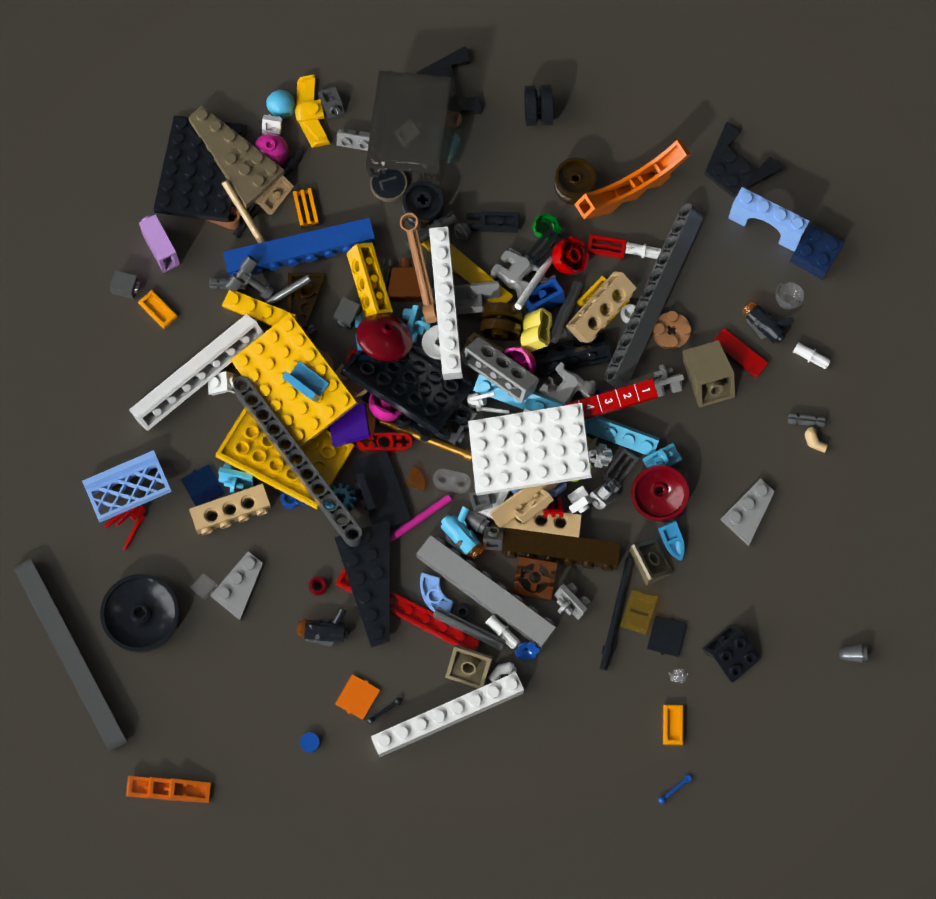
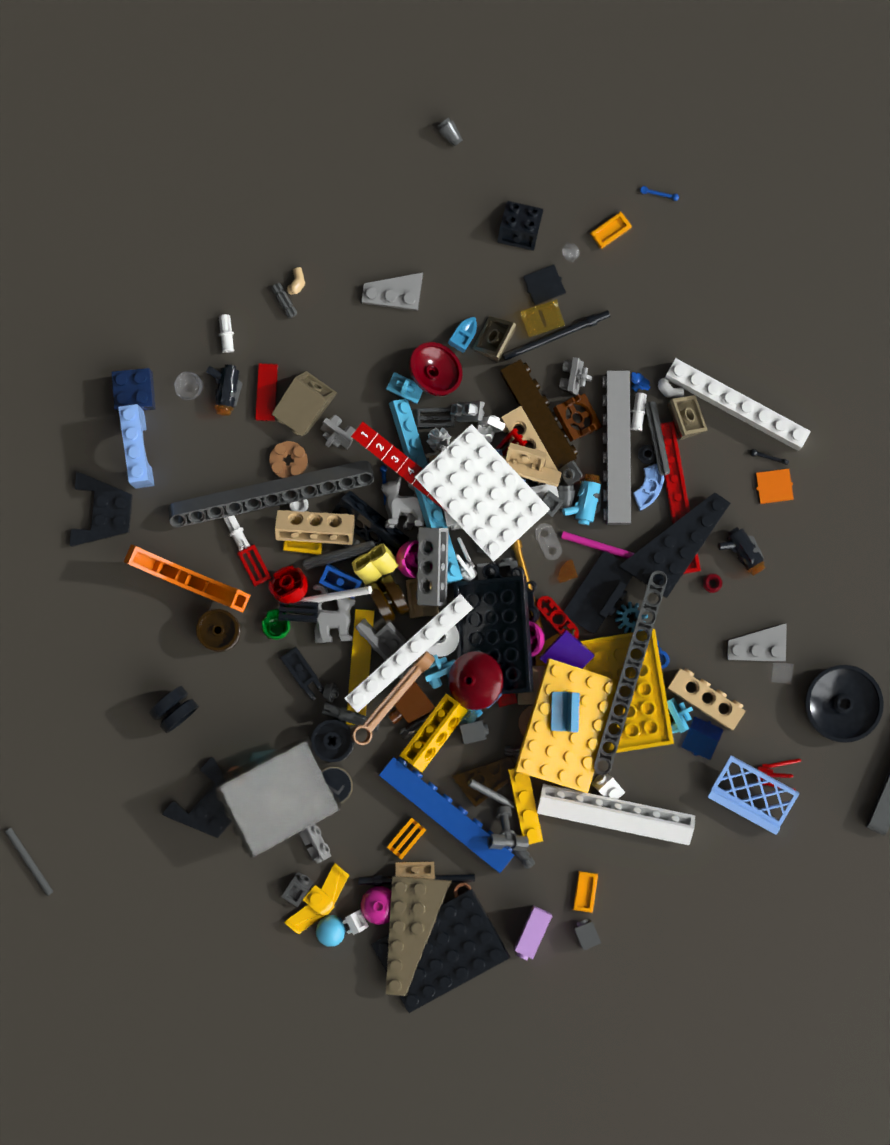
camera: 120 degrees left, 10 degrees up
tan bar [221,180,266,244] -> none
blue tile [300,732,320,753] -> none

